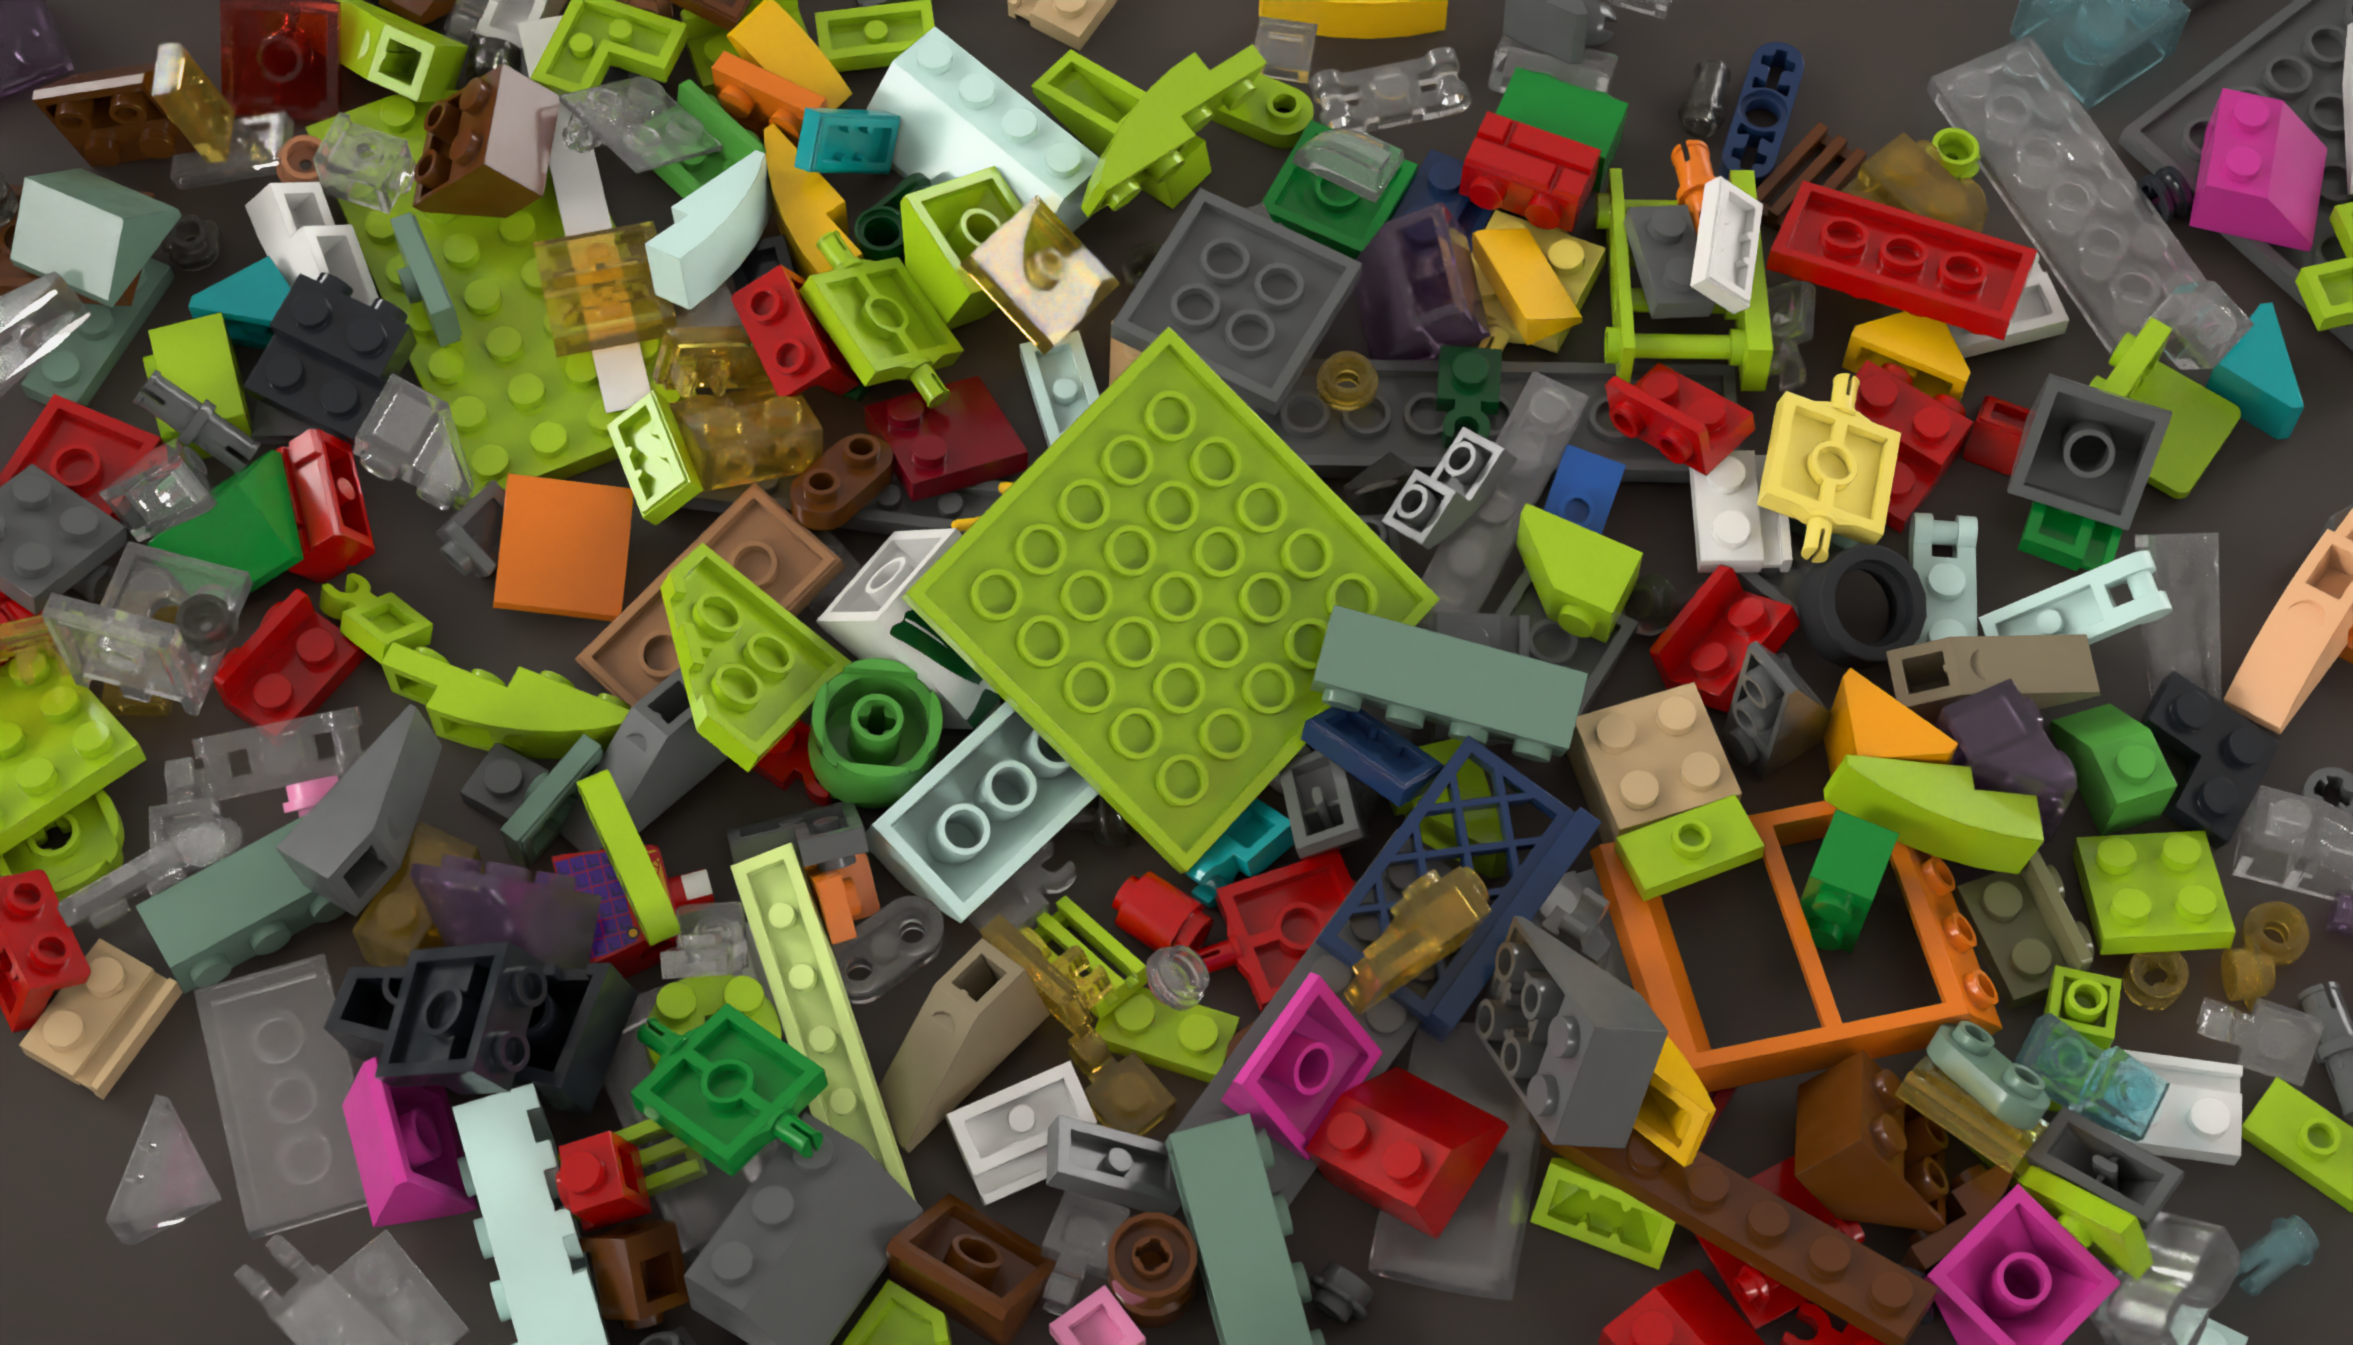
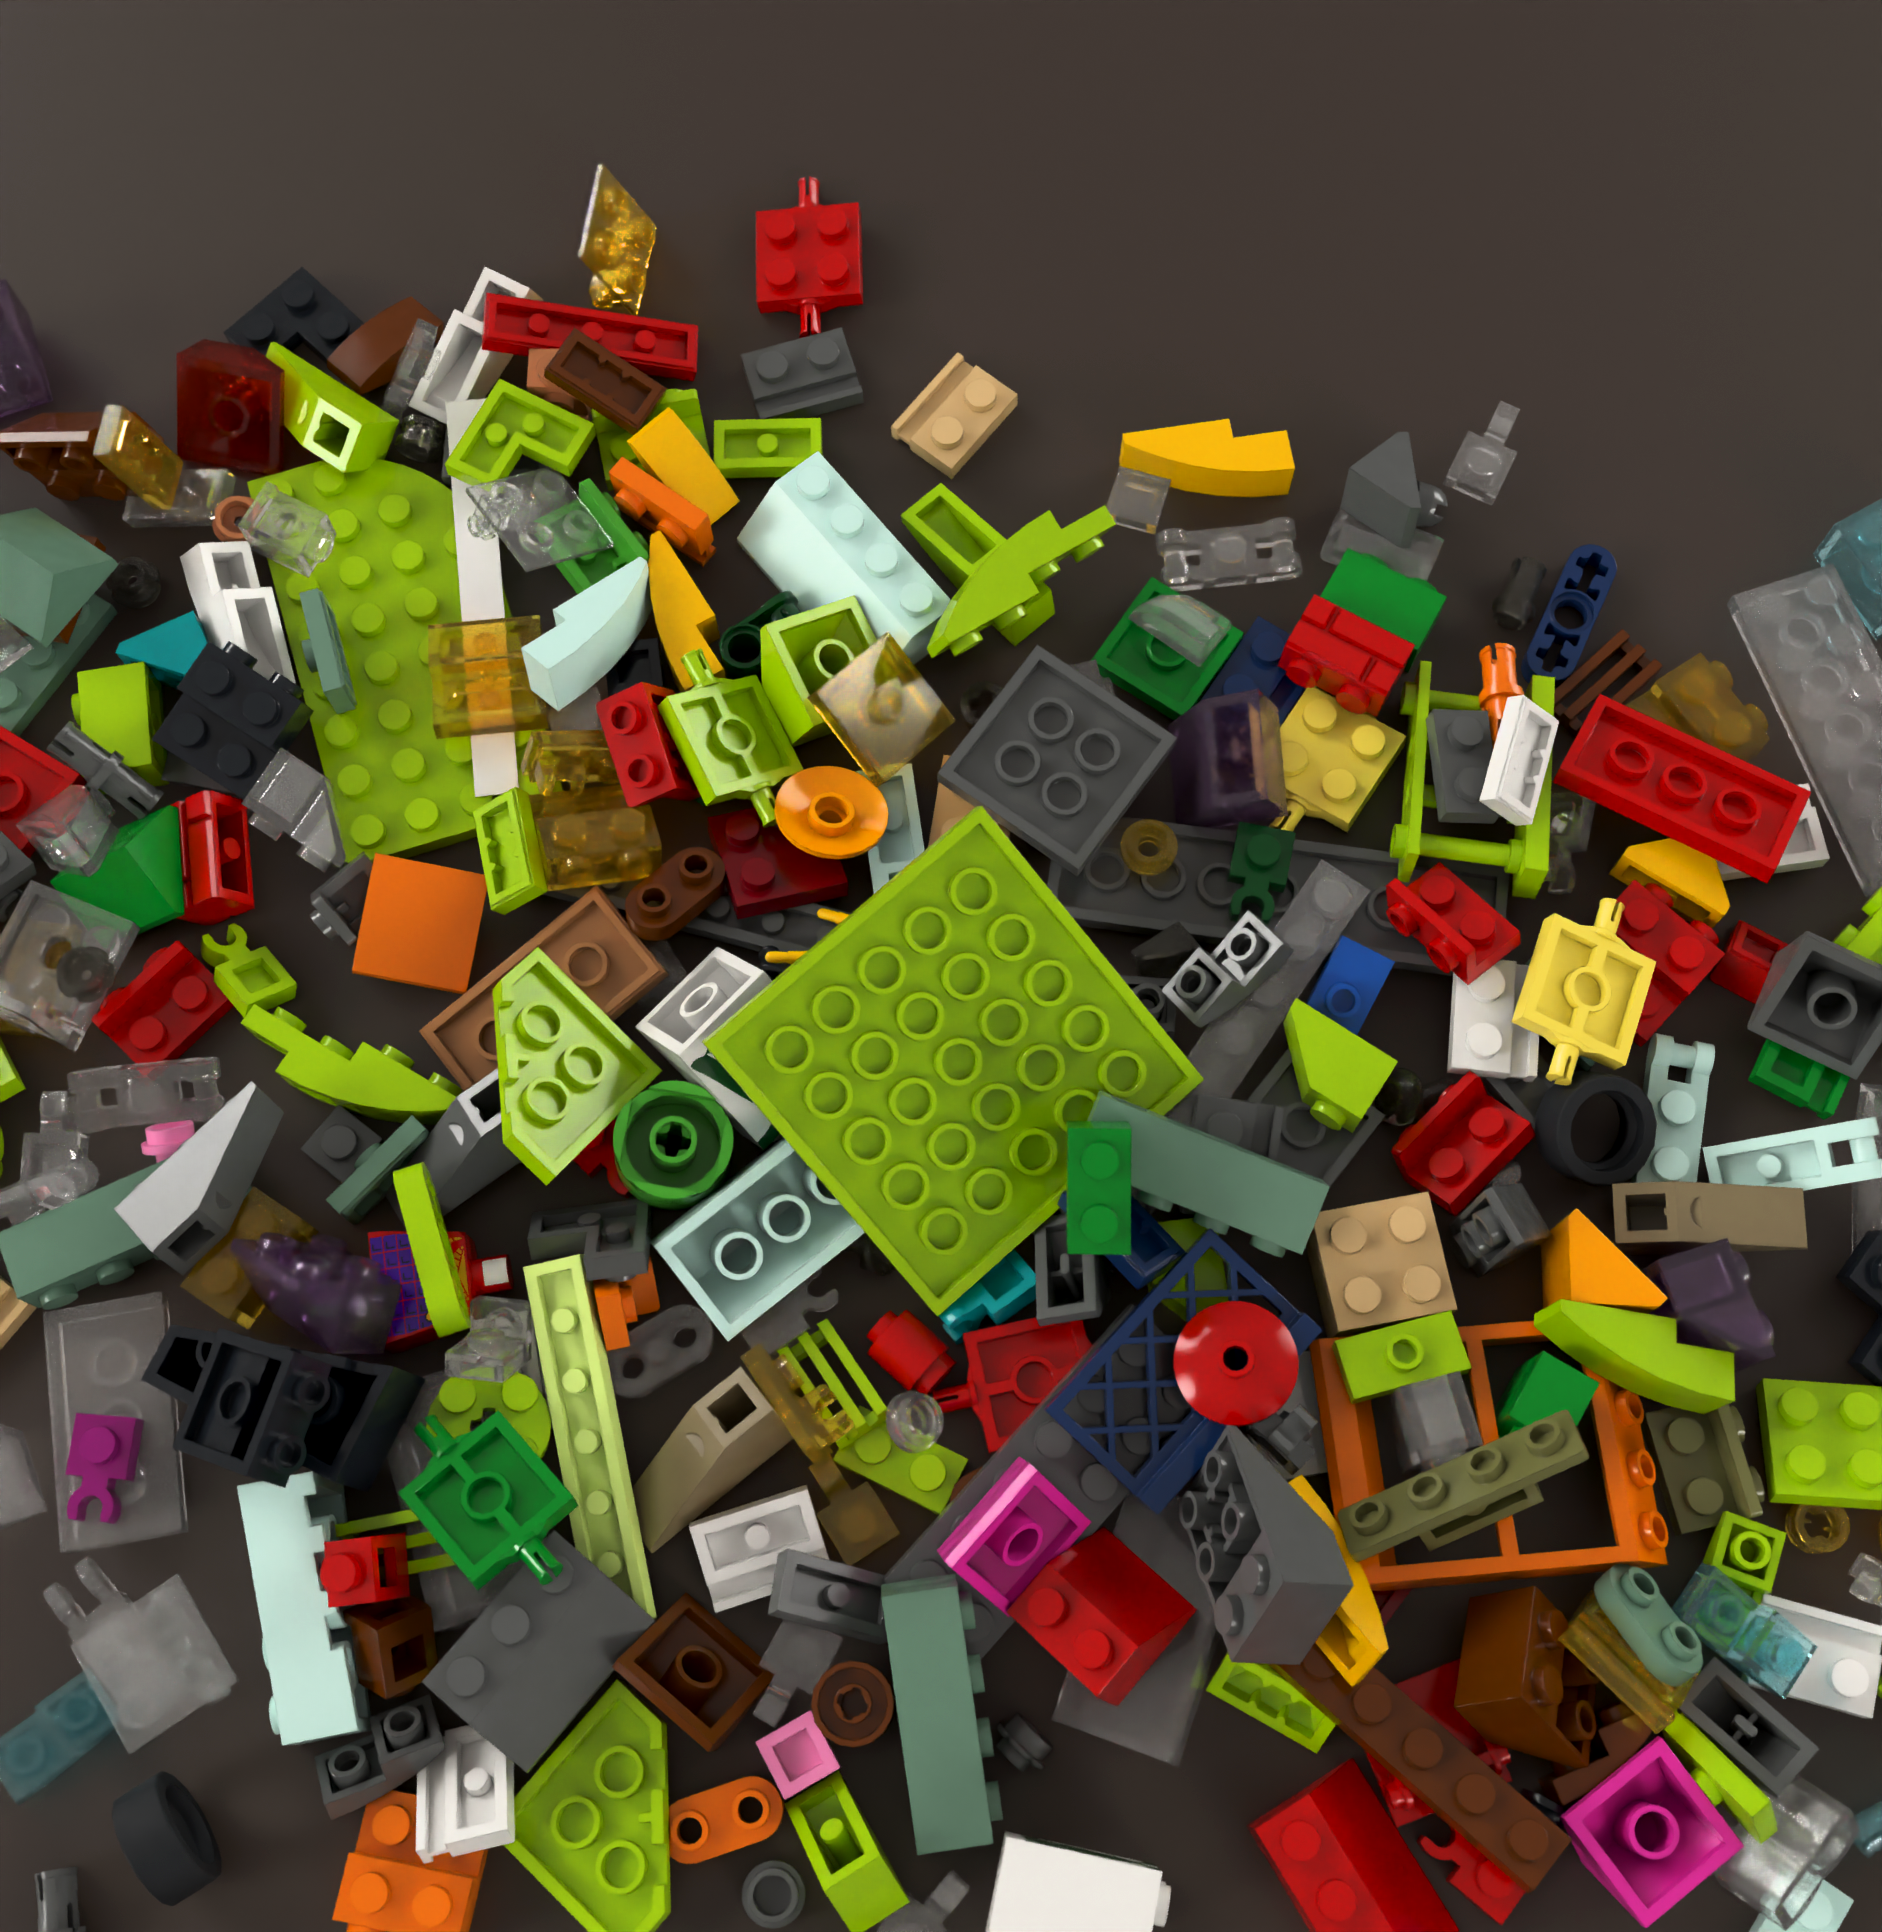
camera: 10 degrees right, 10 degrees up
dark pink slope [342,1057,477,1228] -> none
reddish brown slope [412,63,561,218] -> none
teal plate [794,107,901,174] -> none
lime plate [1212,73,1314,148] -> none
clear yellow plate [1343,866,1492,1015] -> none
yellow slope [1472,228,1582,346] -> none
lime plate [1922,128,1980,183] -> none
bright green slope [2049,703,2177,836] -> none
none -> magenta plate [65,1413,144,1524]
none -> light orange dish [774,766,888,859]
none -> green brick [1066,1121,1132,1255]
none -> red dish [1173,1301,1299,1426]
none -> olive bracket [1338,1410,1589,1562]
none -> clear slope [1390,1371,1483,1473]

